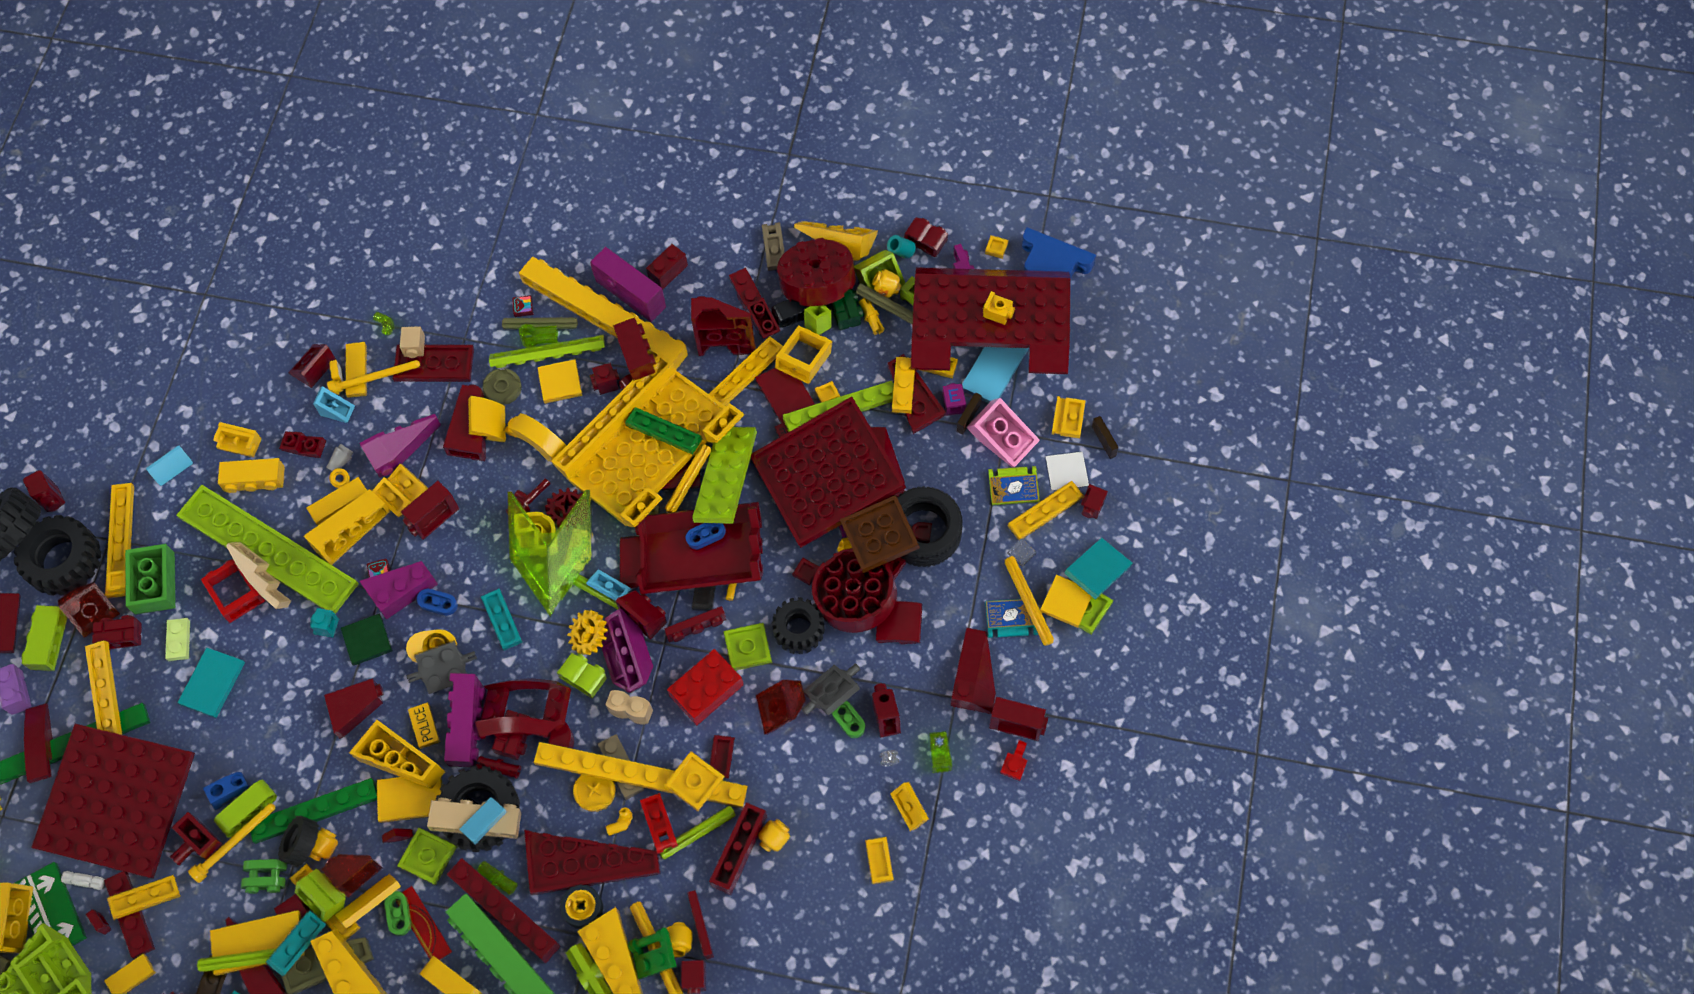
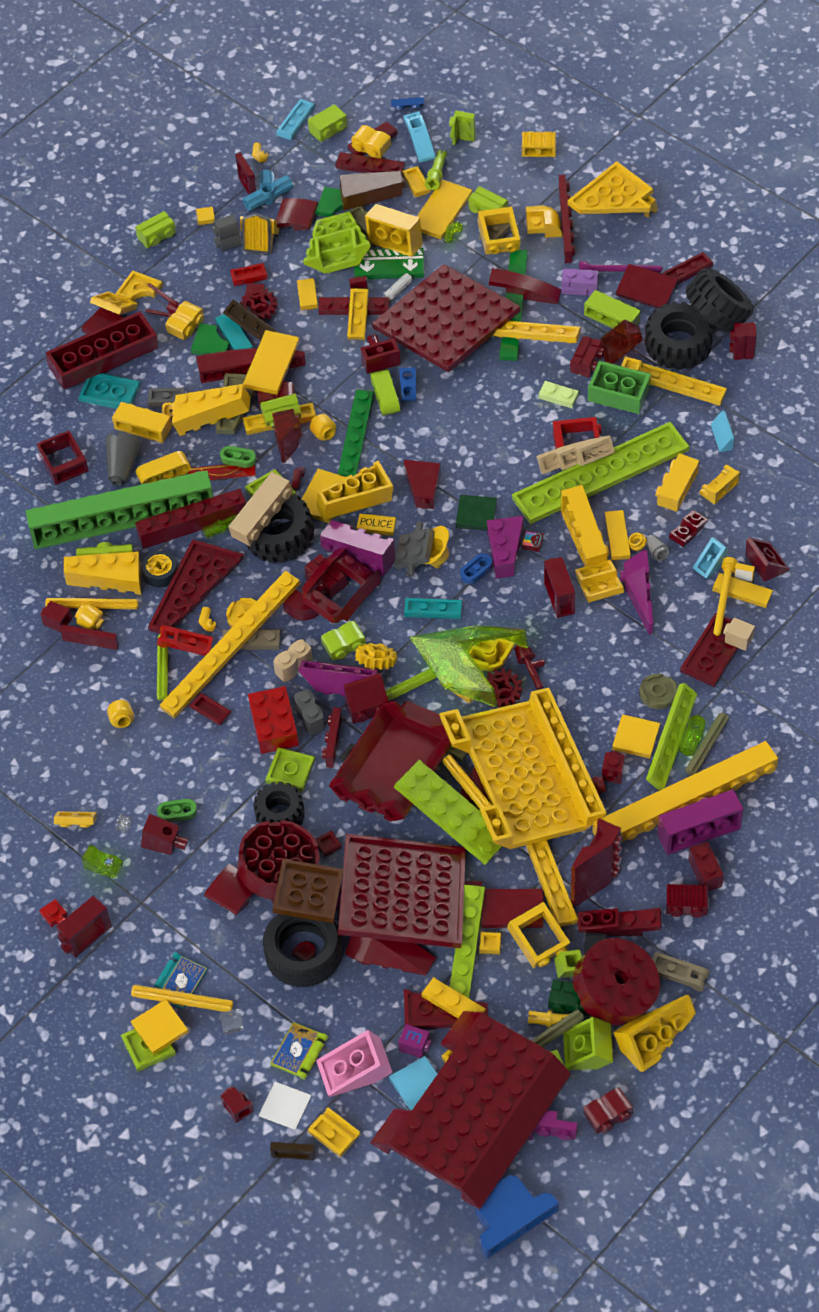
camera: 120 degrees right, 10 degrees down
teal tile [177,647,245,718] -> none
yellow piece [188,803,275,883] -> none
lime axle [197,948,277,972] -> none
bright green brick [241,859,287,894] -> none
teal tile [266,910,326,977] -> none
black tyre [278,816,319,867] -> none
teal brick [310,608,339,638] -> none
yellow tile [335,874,401,928] -> none
clear neon green arm [373,312,394,335] -> none
dark red slope [443,384,486,462] -> none
medium azure slope [459,797,507,845] -> none
yellow slope [468,396,506,442] -> none
dark red pin [476,756,521,779] -> none
yellow arch [504,413,567,462] -> none
tile [512,295,533,317] -> none
medium azure slope [586,569,632,601] -> none
dark red brick [613,317,656,381] -> none
green tile [625,407,702,455] -> none
green plate [628,928,677,979] -> none
yellow tile [664,751,725,811] -> none
blue plate [686,523,726,549] -> none
dark red brick [709,802,767,895] -> none
clear red slope [756,680,806,735] -> none
dark grey plate [801,663,861,716] -> none
yellow tile [865,837,894,884] -> none
yellow head [872,269,902,298] -> none
teal brick [887,235,916,259] -> none
dark red wedge [951,628,996,714] -> none
dark brown tile [957,393,982,435] -> none
yellow brick [983,291,1015,325] -> none
yellow tile [985,235,1009,259] -> none
yellow tile [1007,481,1084,541] -> none
teal tile [1064,538,1133,600] -> none
none -> dark grey brick [294,689,324,736]
none -> dark red brick [666,884,708,918]

